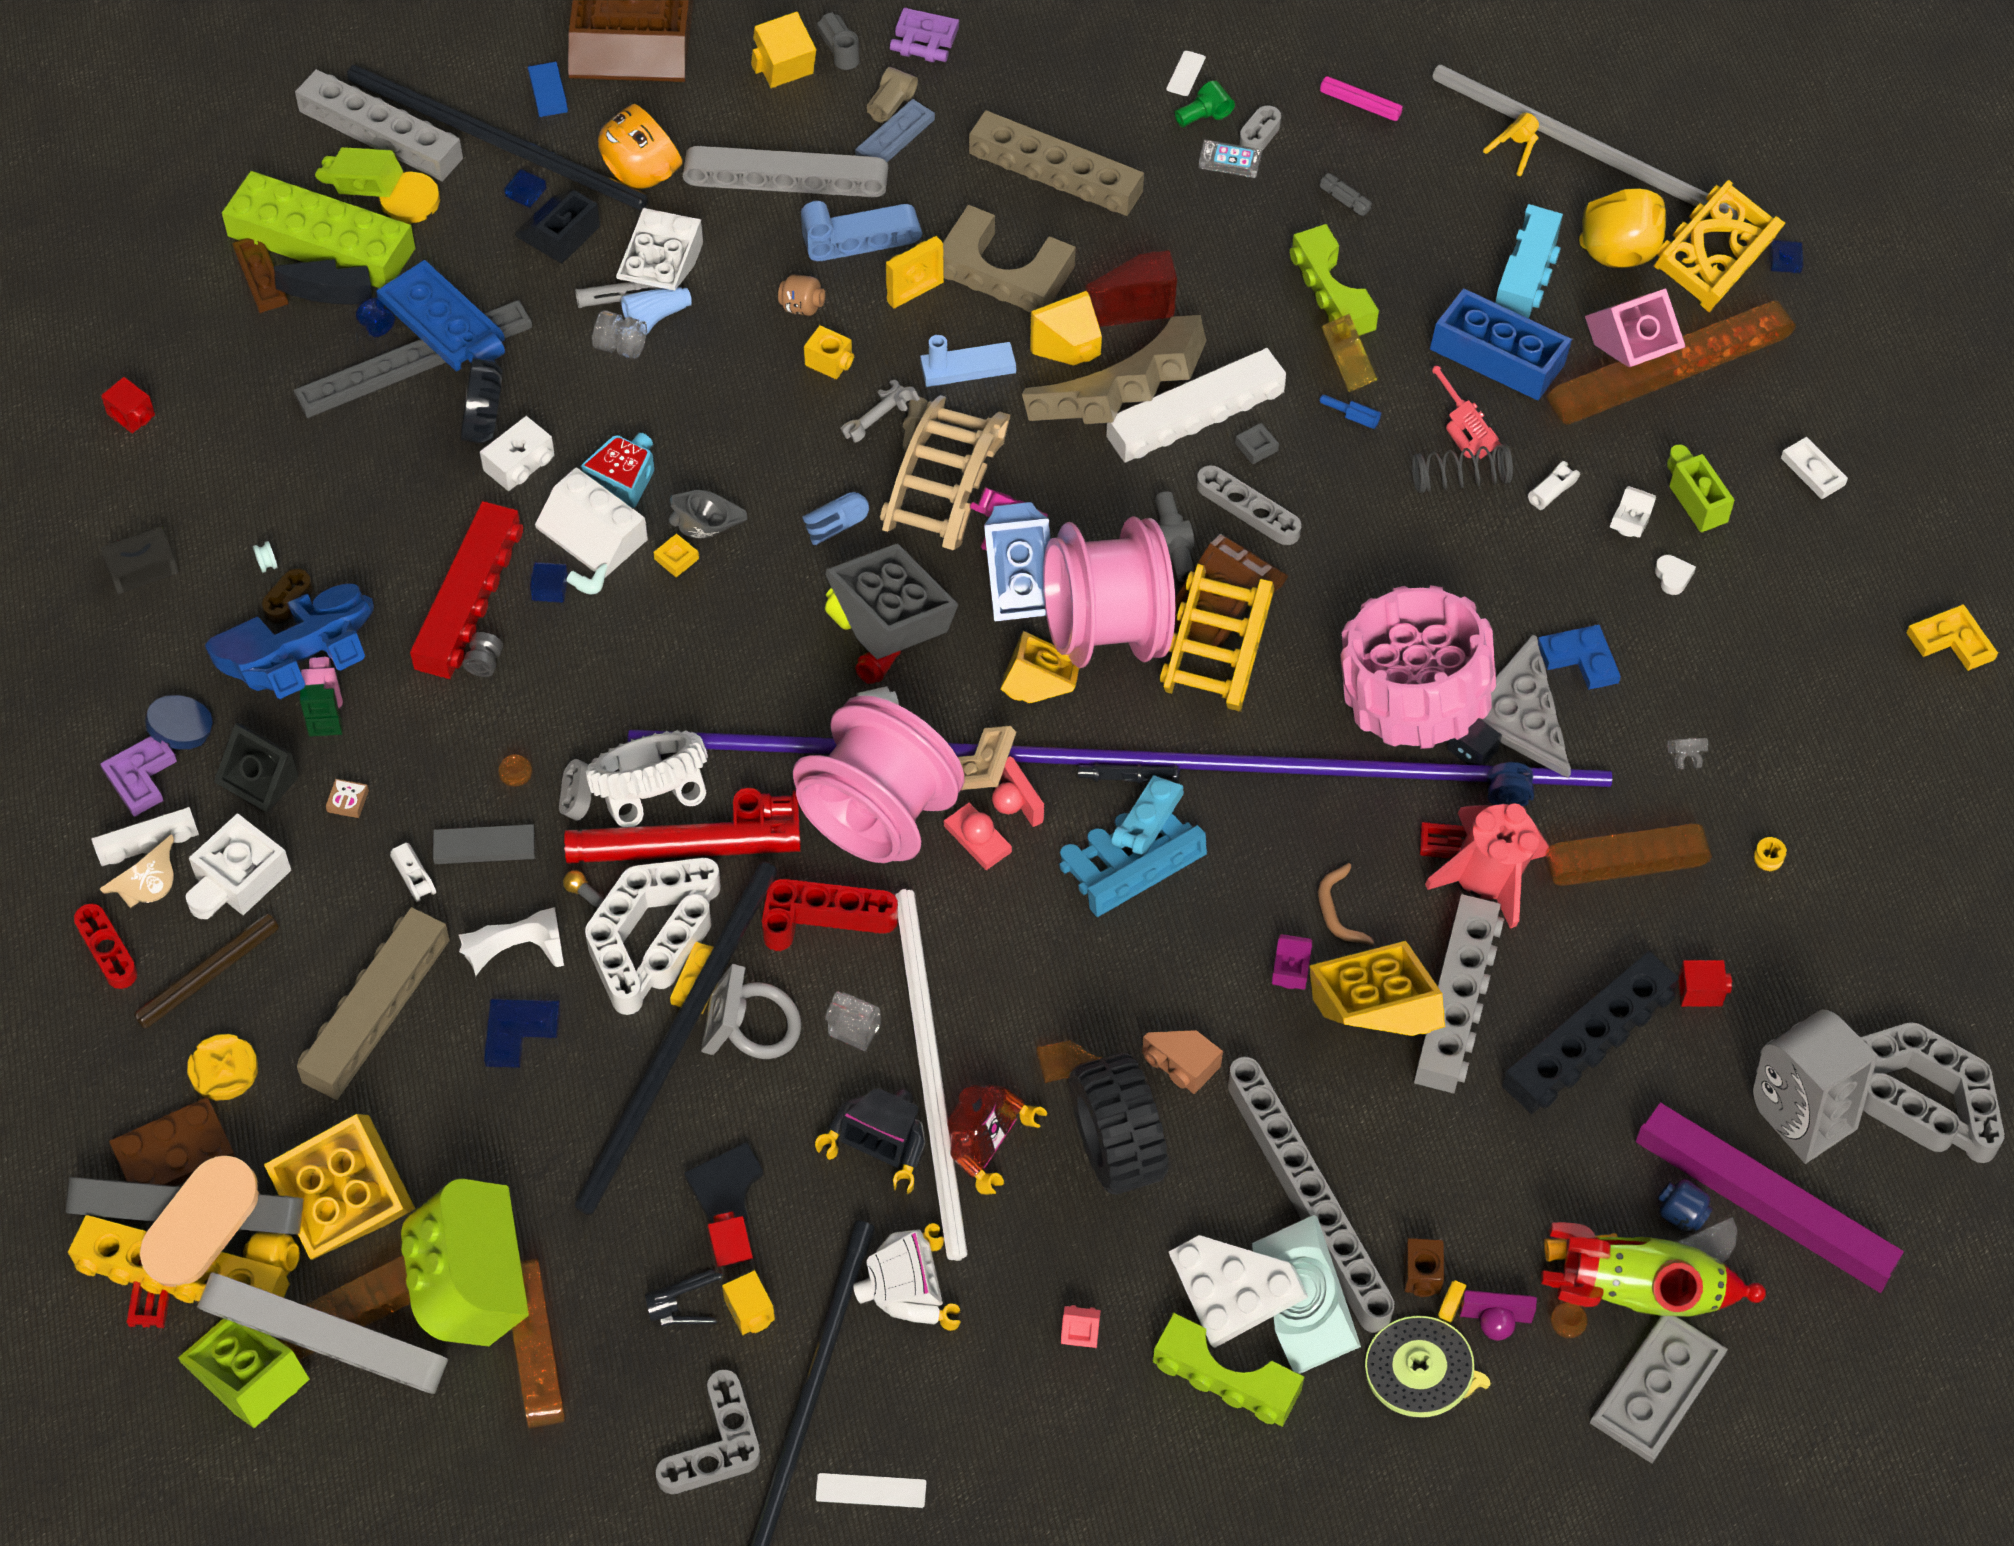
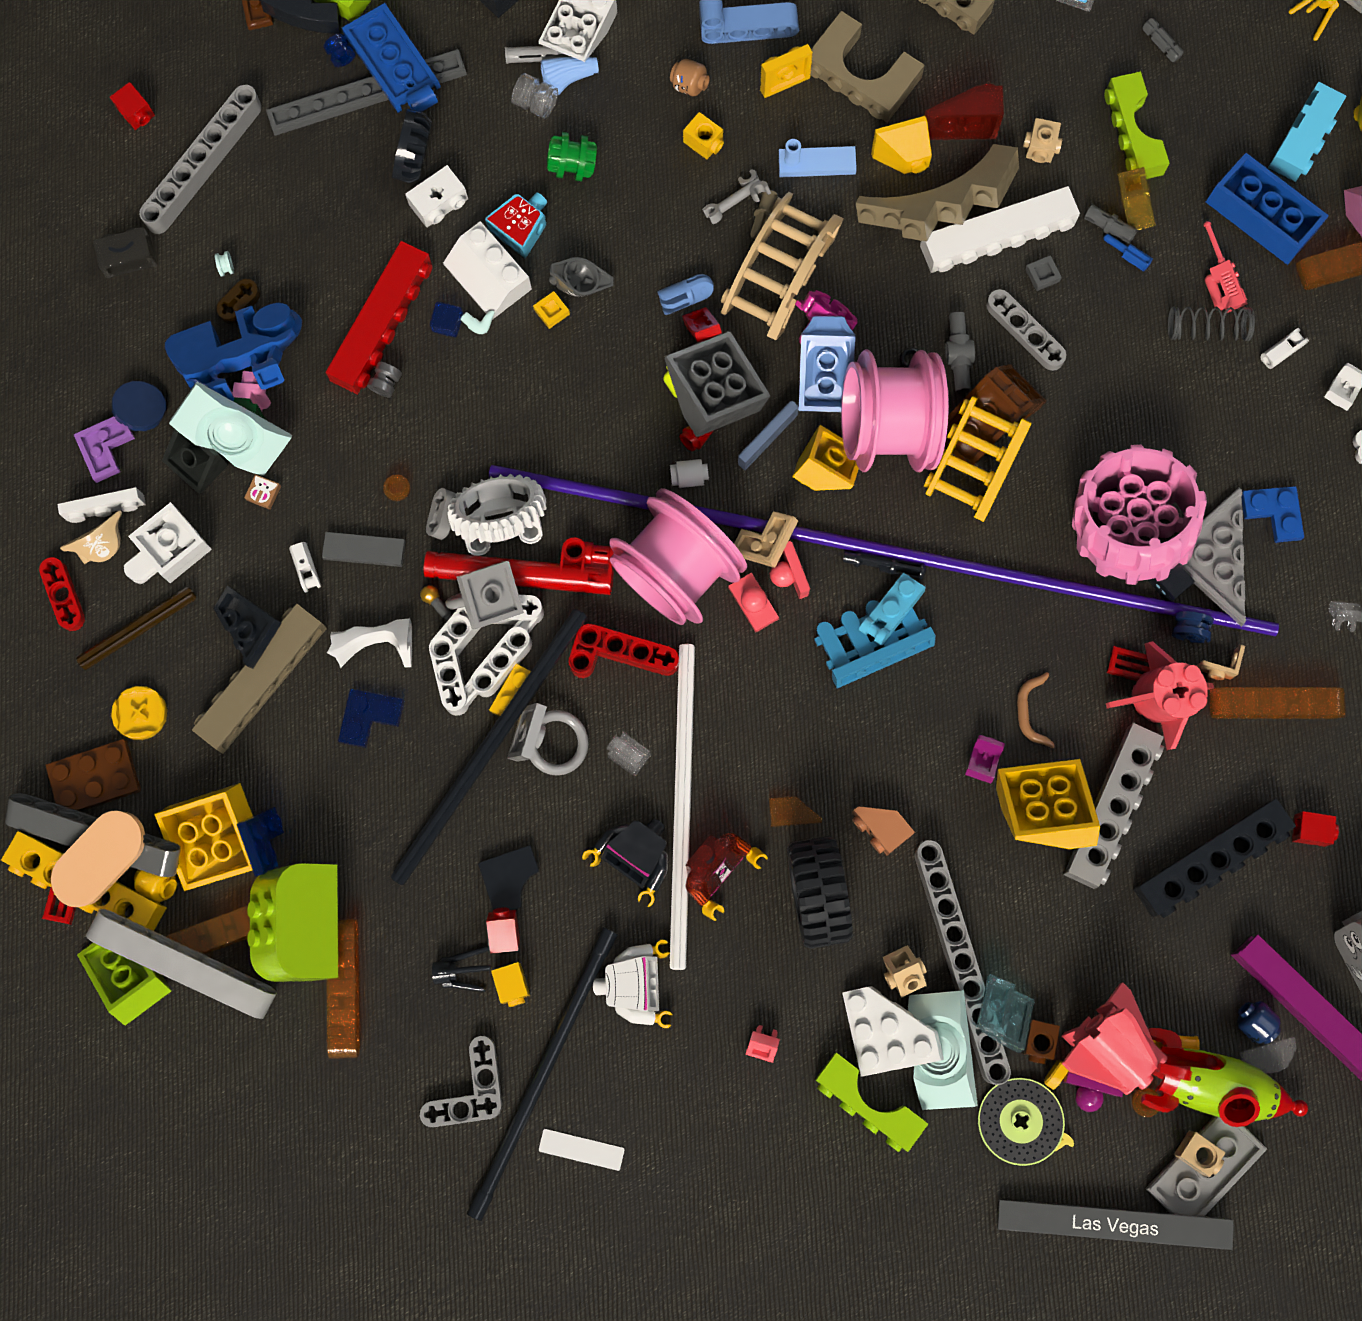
camera: 15 degrees right, 20 degrees up
none -> light grey beam [139,85,262,234]
none -> light aqua slope [169,381,292,476]
none -> black wing [213,586,282,669]
none -> clear blue plate [236,807,284,876]
none -> light grey tile [445,561,524,629]
none -> green piece [547,132,597,181]
none -> red tile [682,307,722,343]
none -> sand blue tile [738,401,799,470]
none -> tan brick [883,945,927,997]
none -> clear light blue slope [977,974,1035,1053]
none -> dark grey tile [997,1199,1234,1250]
none -> tan brick [1023,118,1062,163]
none -> coral brick [1062,982,1168,1095]
none -> dark grey pin [1084,204,1138,244]
none -> tan brick [1174,1131,1225,1177]
none -> tan bracket [1197,645,1245,680]

